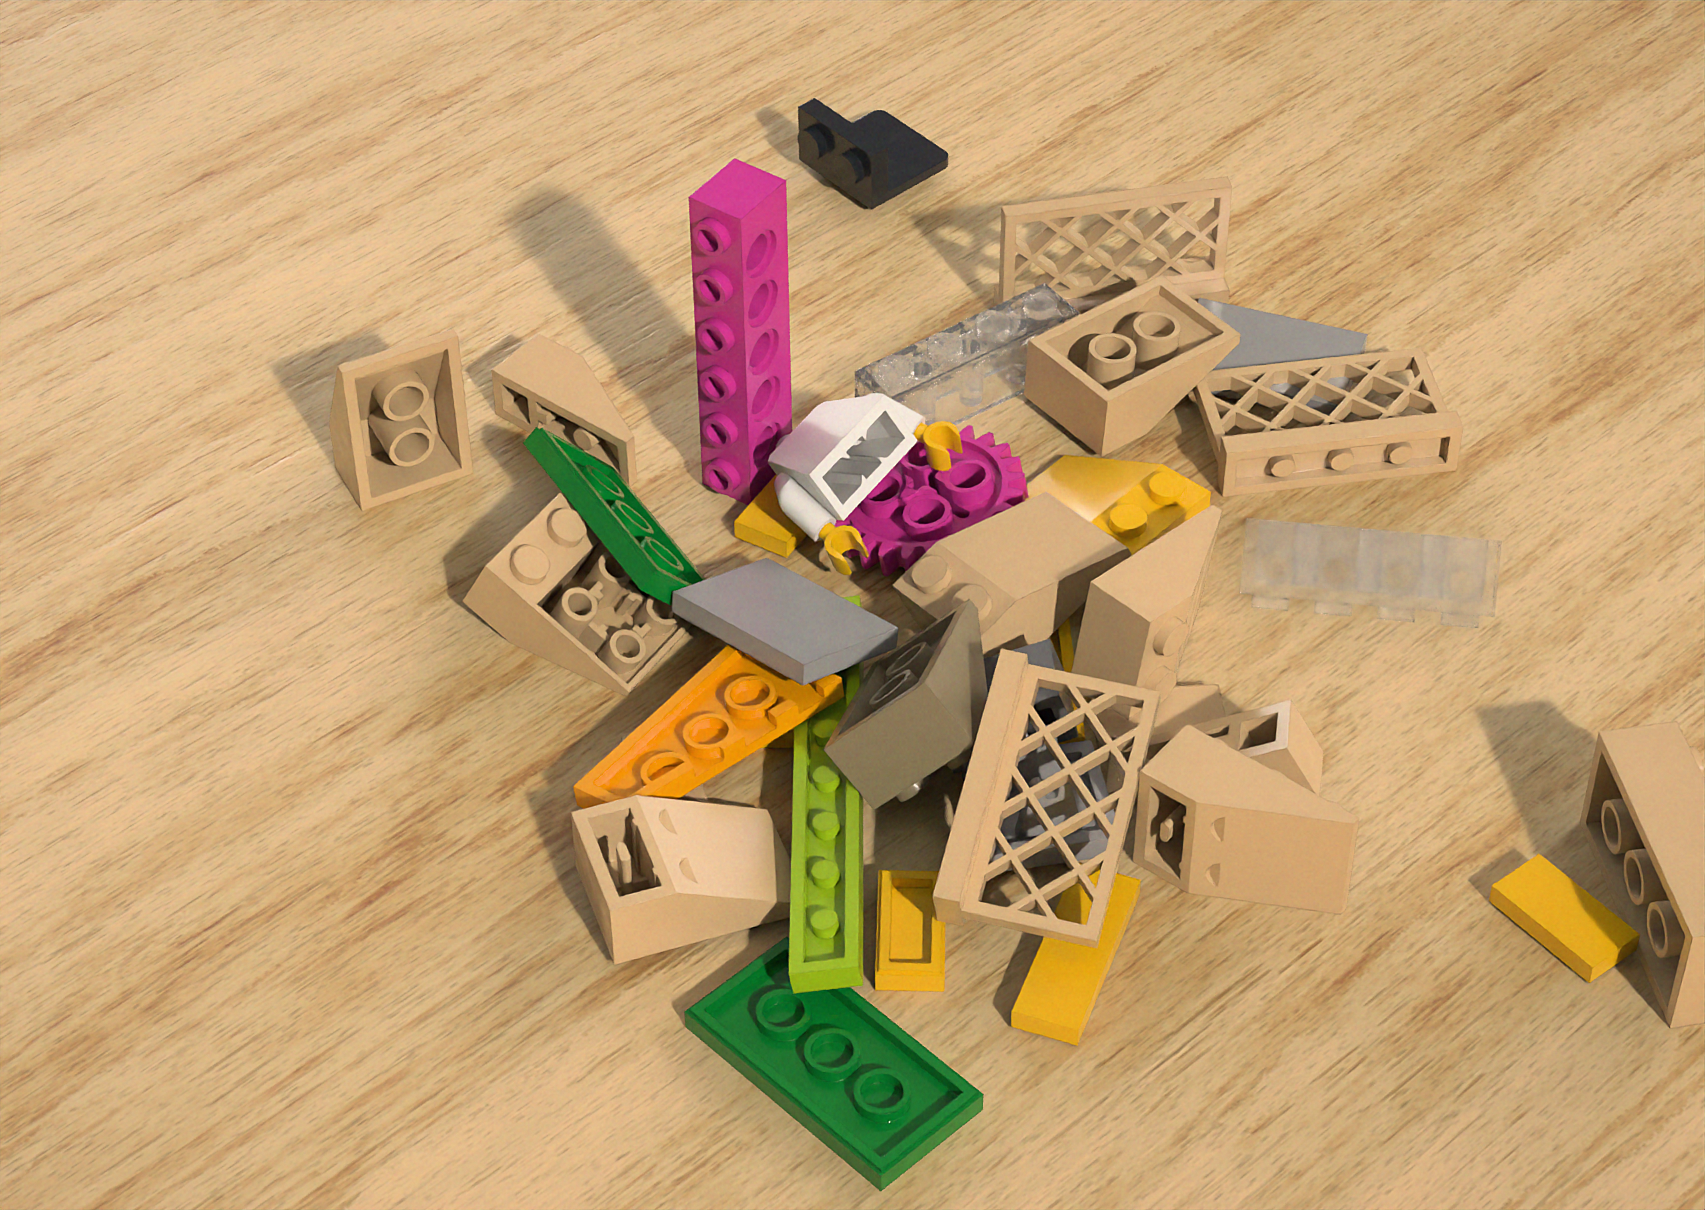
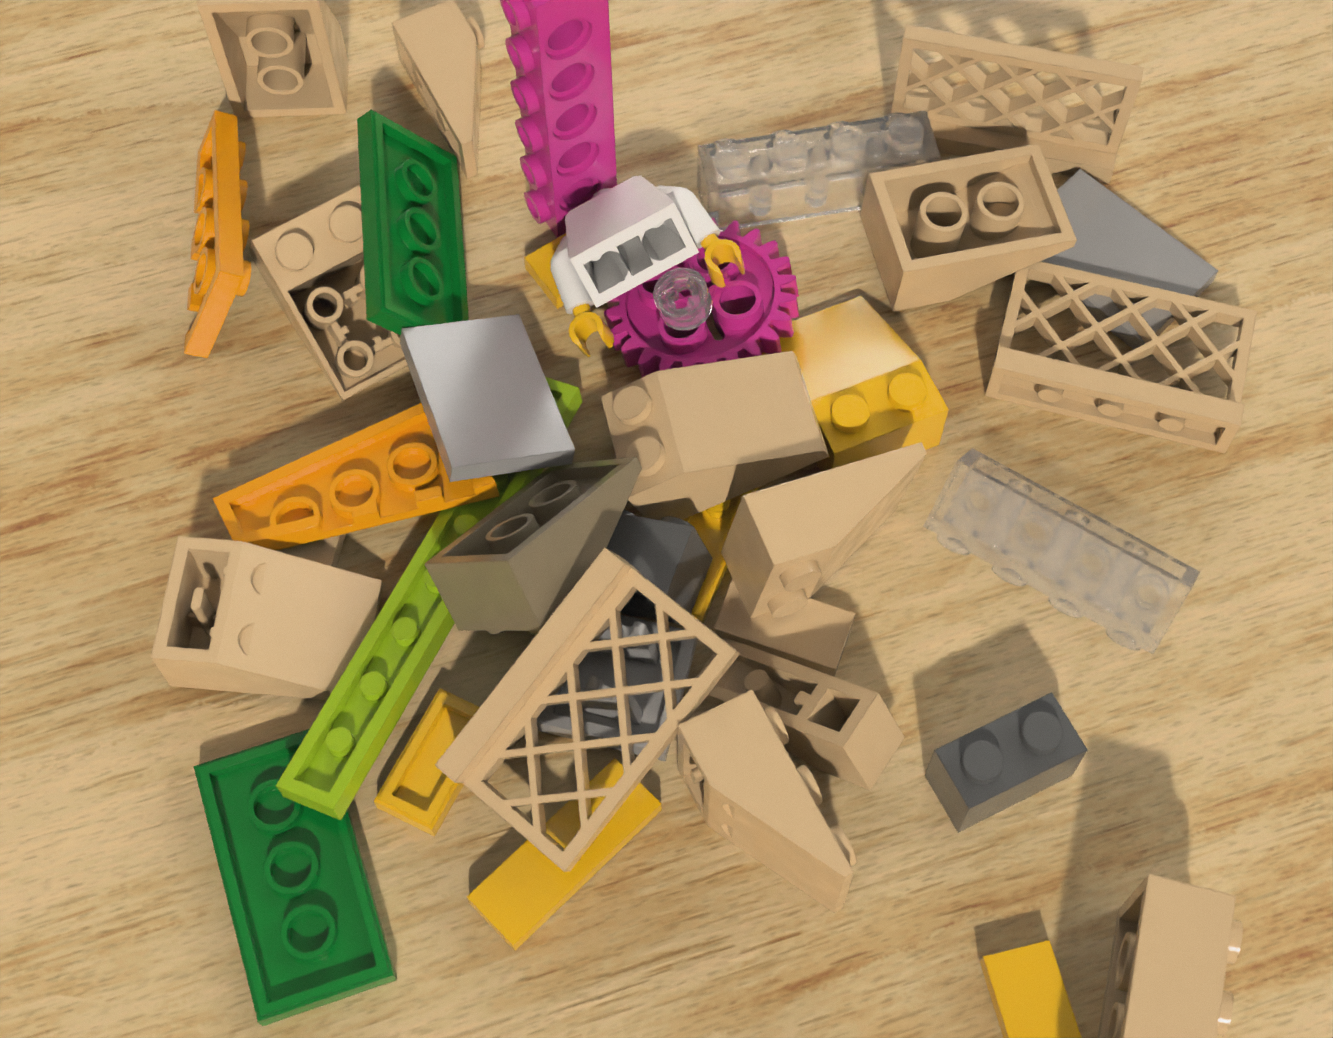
camera: 25 degrees right, 20 degrees up
none -> light orange wing [184,110,251,358]
none -> clear bush [653,268,713,330]
none -> dark grey brick [925,692,1088,833]

